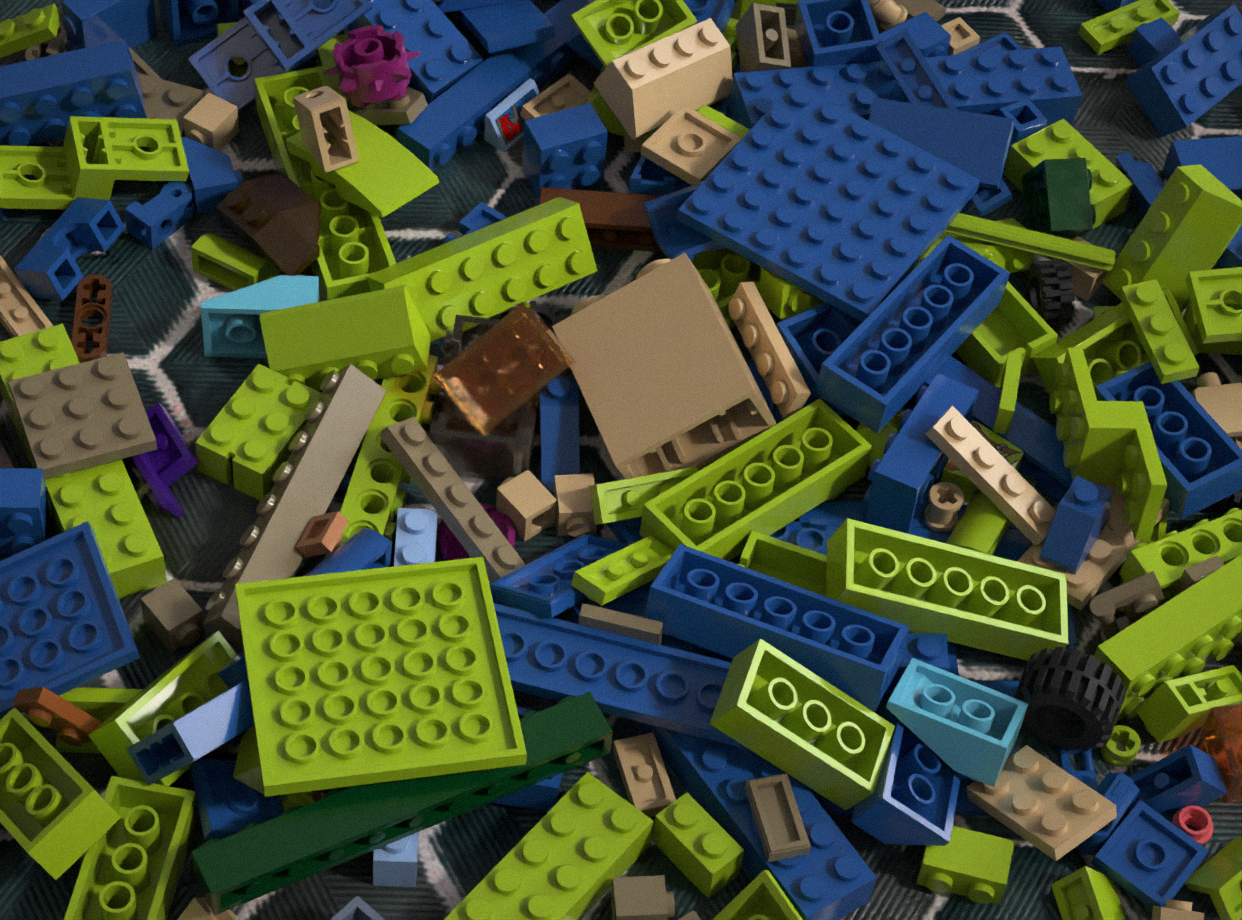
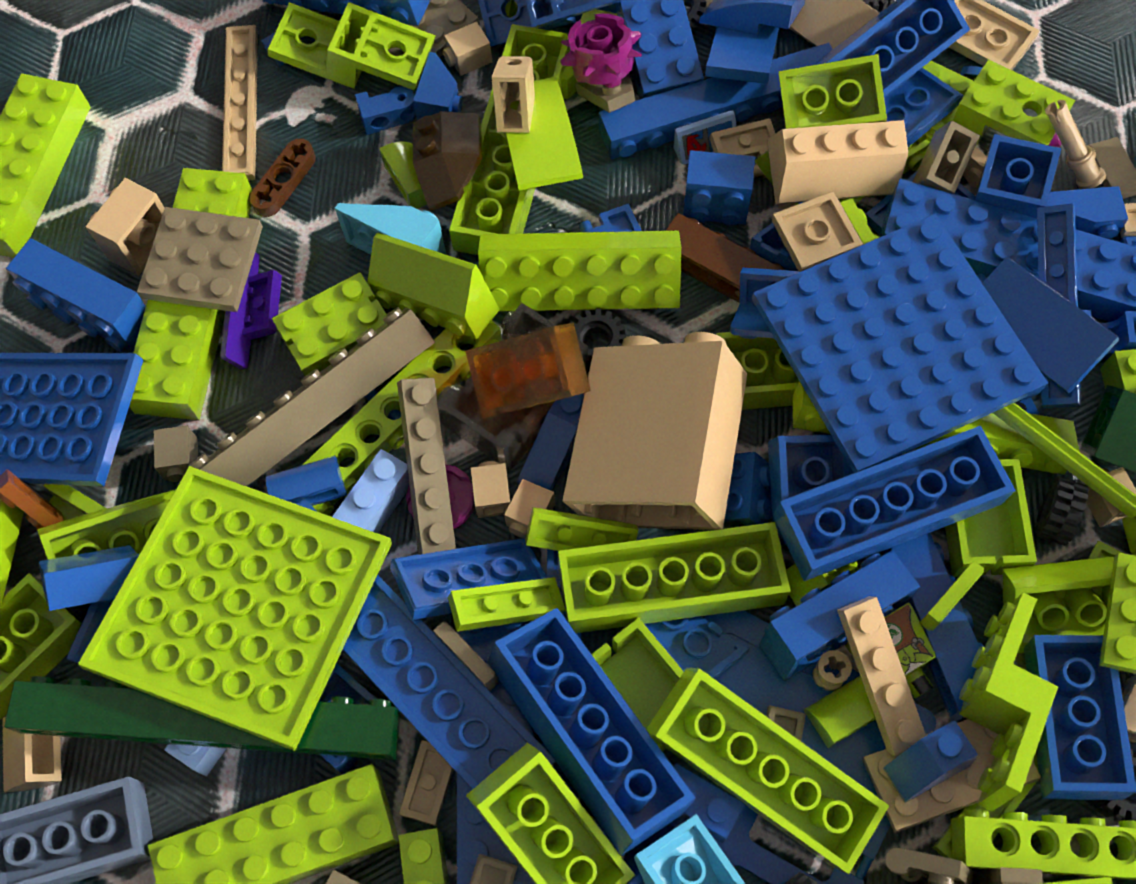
camera: 40 degrees right, 15 degrees up
blue arch [14,197,125,301] -> none
nougat plate [296,511,349,558] -> none
tan plate [728,282,811,419] -> none

